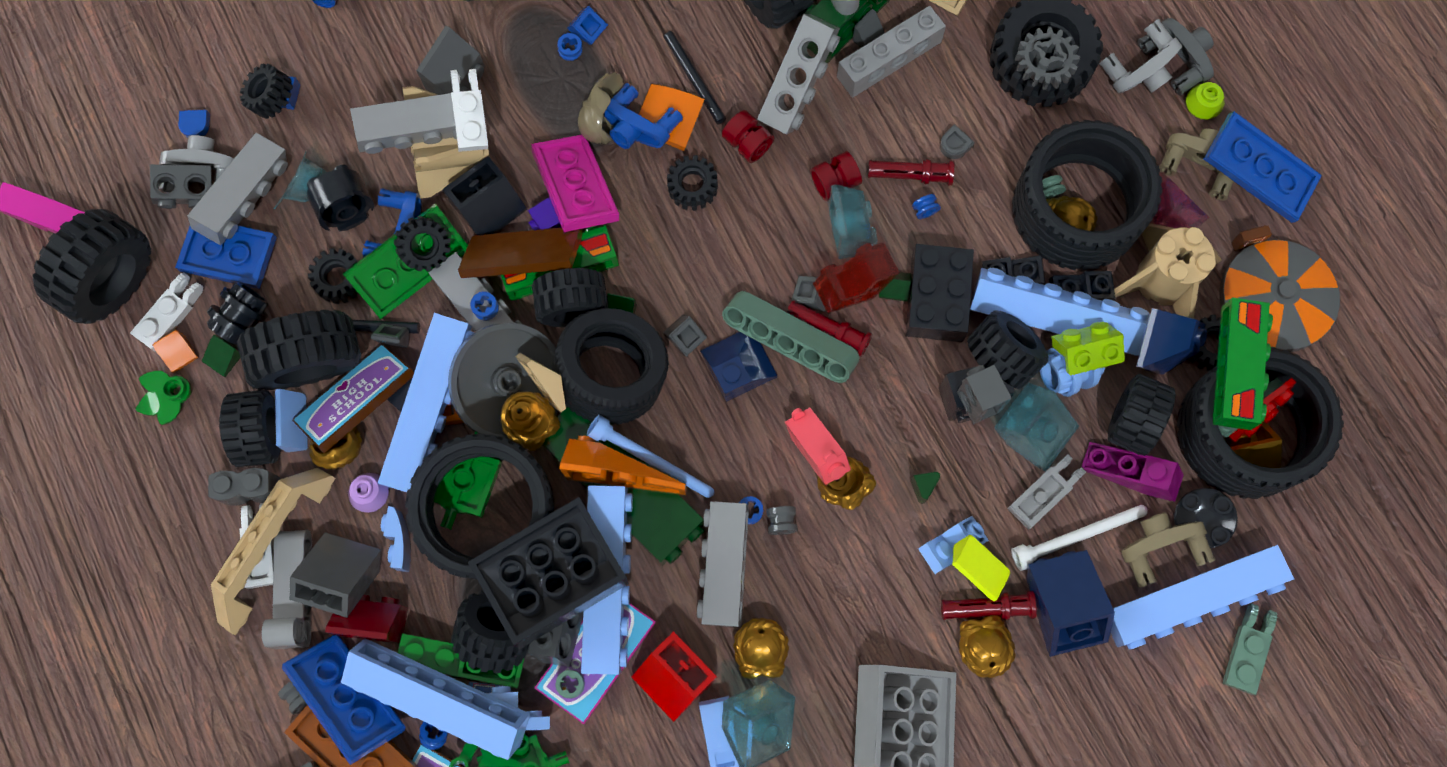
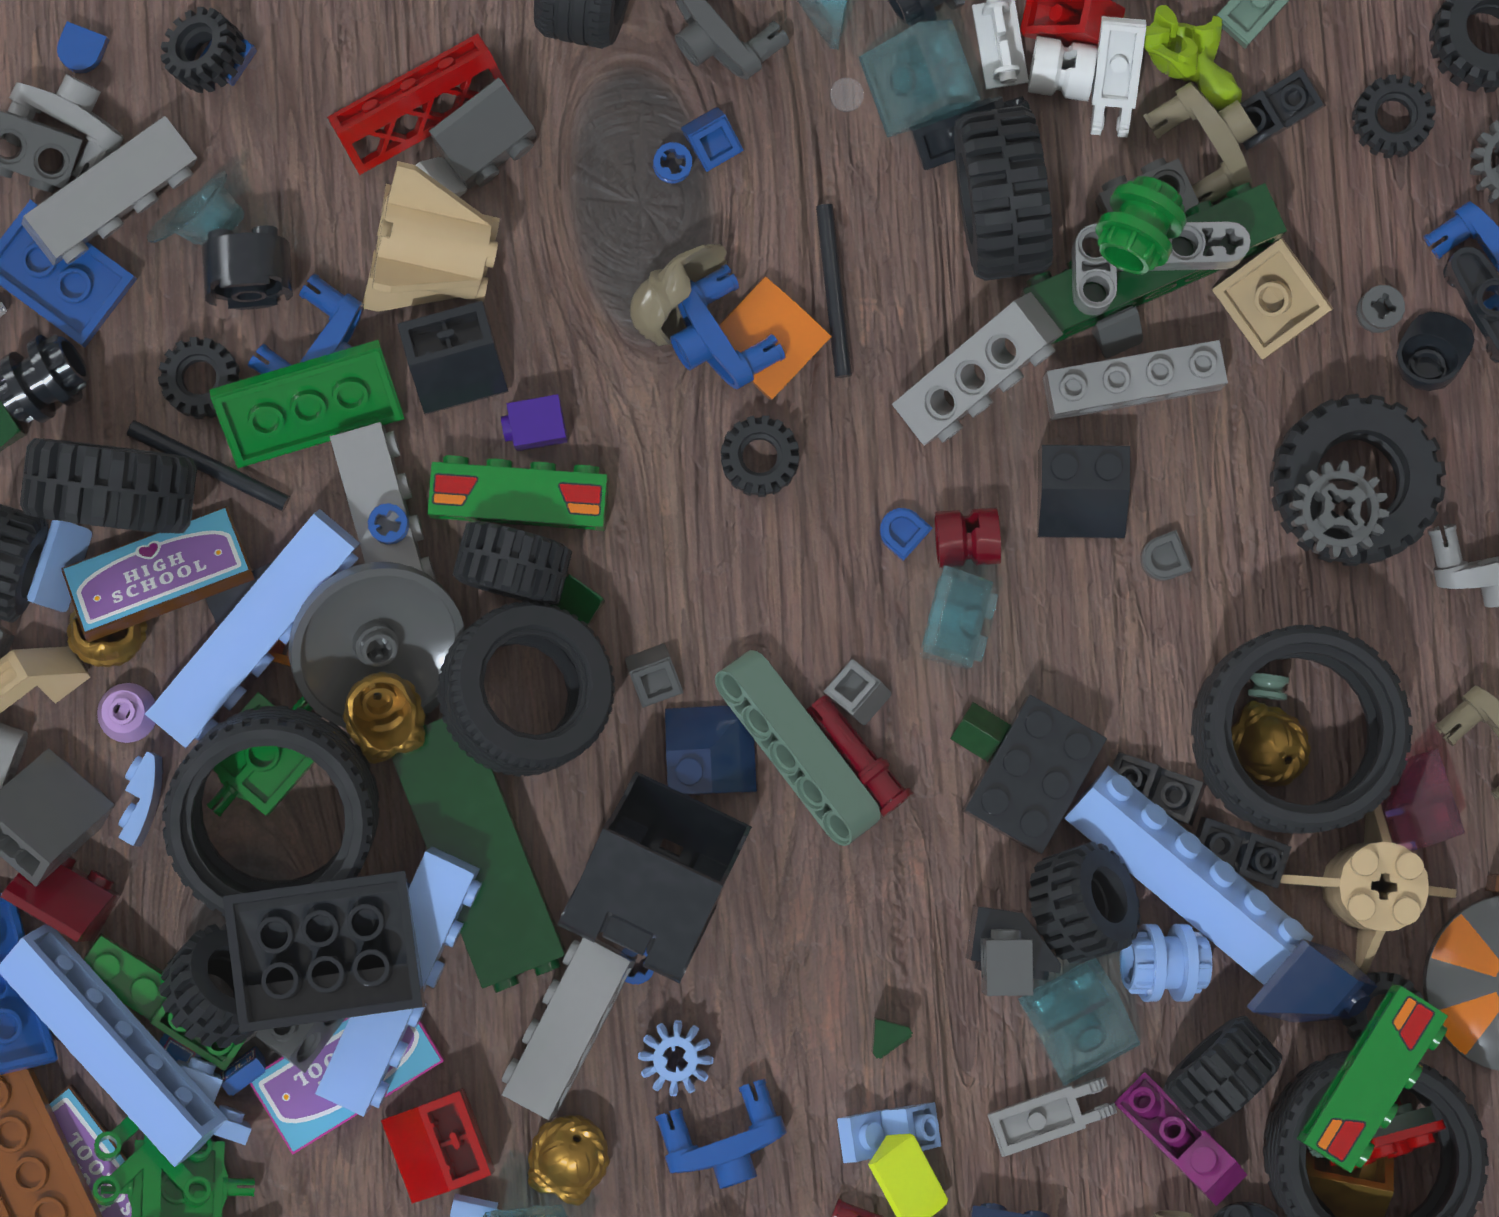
camera: 20 degrees right, 10 degrees up
light grey brick [350,90,468,154] -> none
dark grey slope [371,324,409,348] -> none
black tyre [394,216,450,272] -> none
blue bush [419,722,448,750] -> none
white hinge [450,69,488,152] -> none
reddish brown tile [458,228,583,278] -> none
tan slope [515,353,566,412] -> none
dark pink tile [531,135,619,232] -> none
sand green bush [555,670,585,699] -> none
orange wedge [559,436,687,495] -> none
light blue piece [587,414,714,498] -> none
dark red wheel [722,110,775,163] -> none
dark grey wheel [766,506,798,535] -> none
coral brick [785,407,851,485] -> none
clear red brick [813,243,900,313] -> none
pearl gold hair [817,456,876,510] -> none
dark red pin [868,159,955,186] -> none
blue bush [912,194,941,219] -> none
white piece [1011,505,1148,571] -> none
lime bracket [1051,322,1125,375] -> none
none -> blue tile [220,1046,266,1096]
none -> red fence [327,33,511,175]
none -> black piece [558,771,752,984]
none -> light blue gear [638,1020,714,1096]
none -> blue connector [655,1079,787,1189]
none -> blue tile [880,508,933,561]
none -> black slope [1037,445,1130,539]

